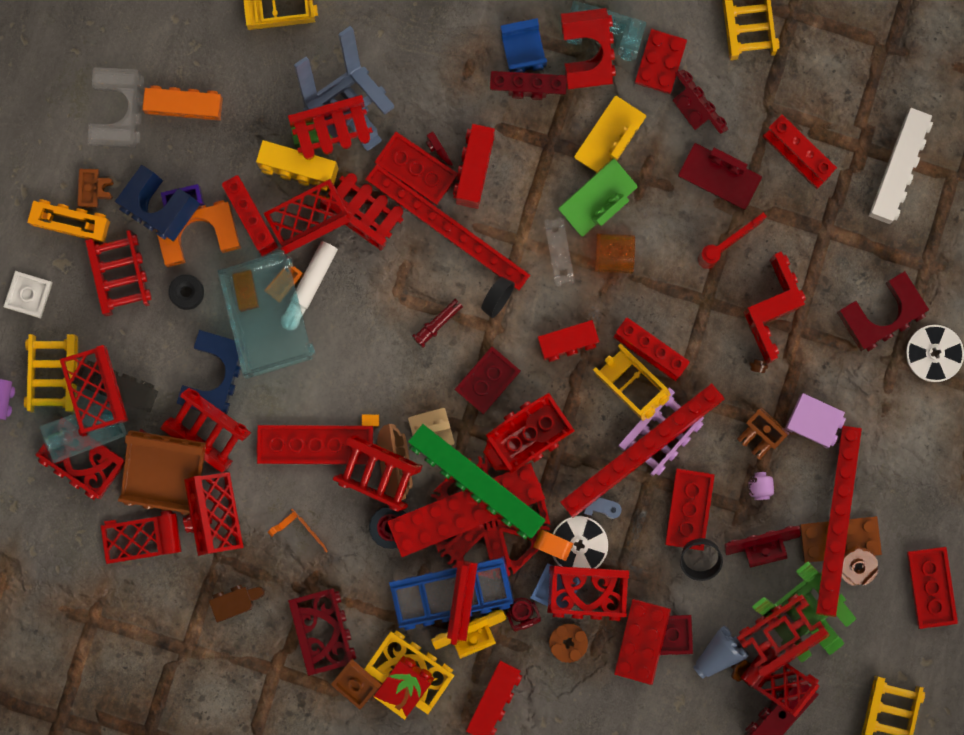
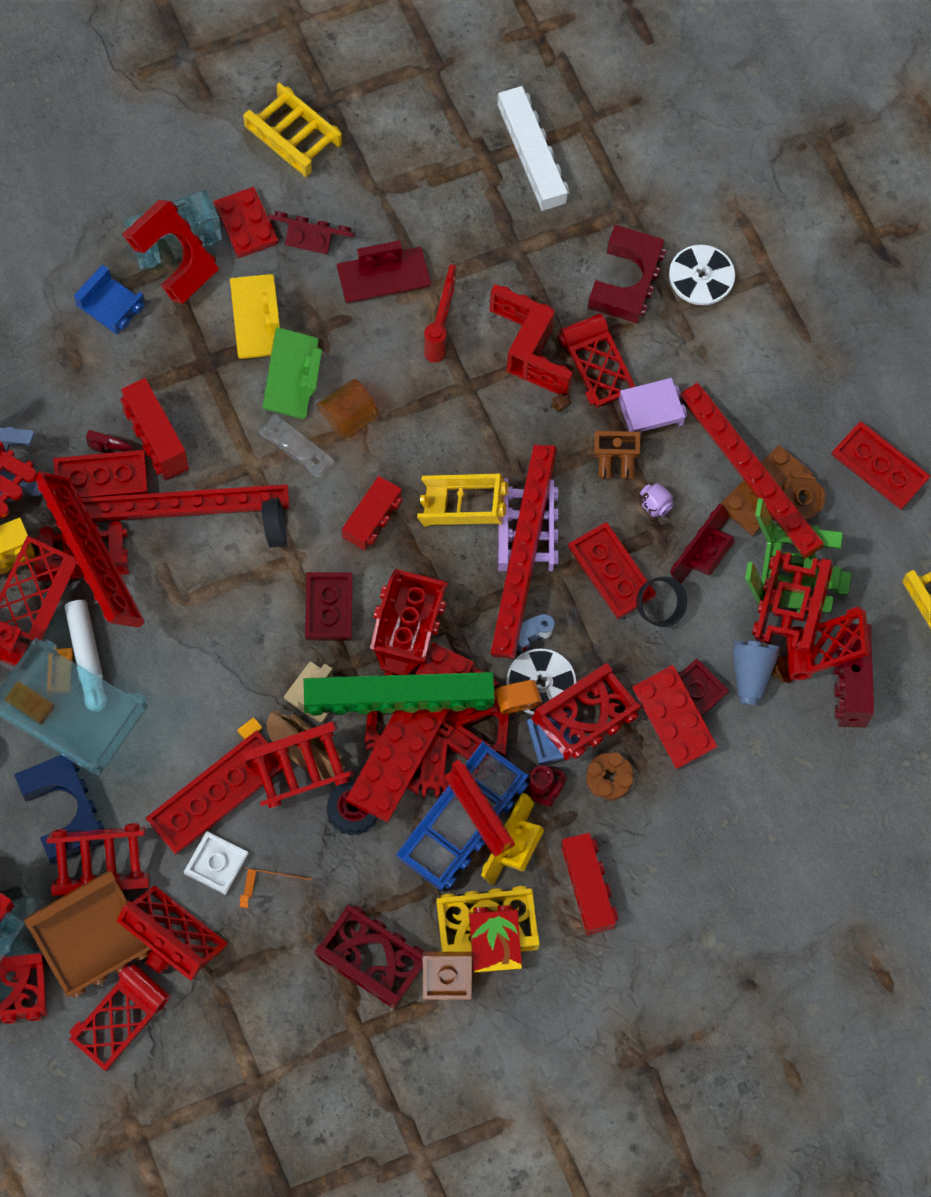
camera: 45 degrees left, 15 degrees down
reddish brown hinge [209,585,265,622] -> none
dark red pin [412,299,463,348] -> none
dark red bracket [490,71,567,100] -> none
red fence [613,318,690,382] -> none
red fence [763,114,837,189] -> none
none -> red plate [35,471,145,628]
none -> white tile [183,831,249,895]
none -> red piece [557,313,636,408]

